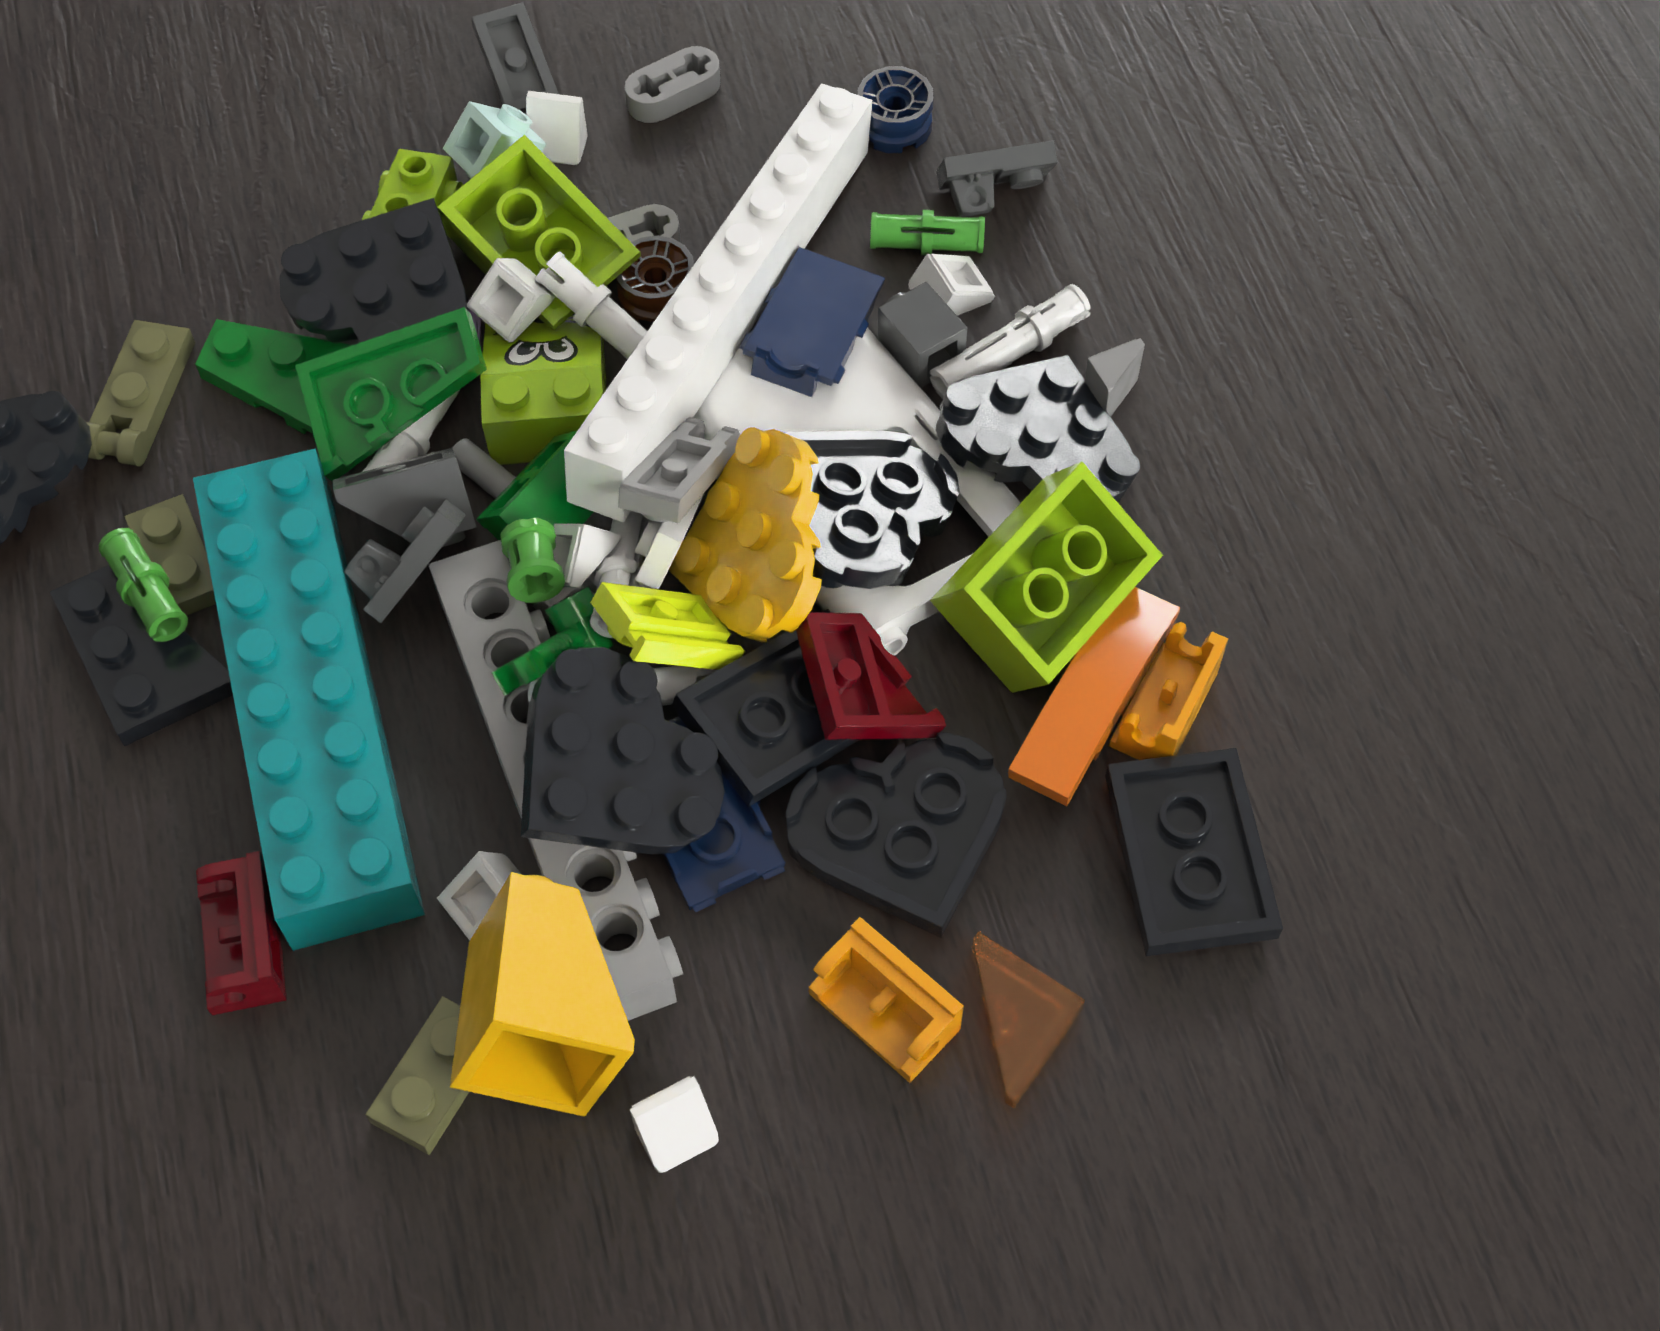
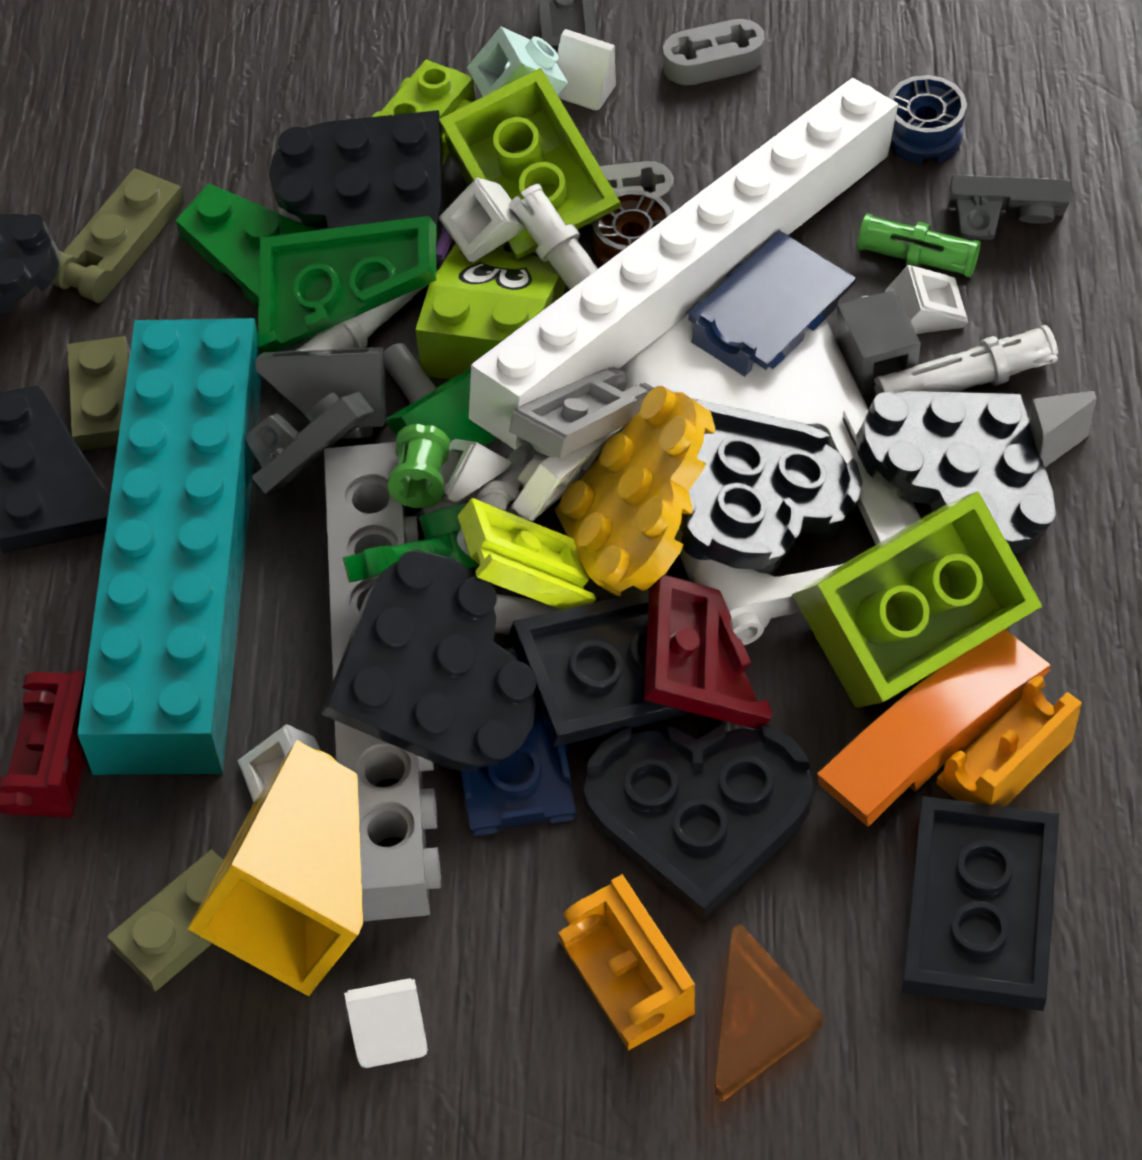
camera: 20 degrees right, 5 degrees down
bright green pin [99,528,188,642] -> none

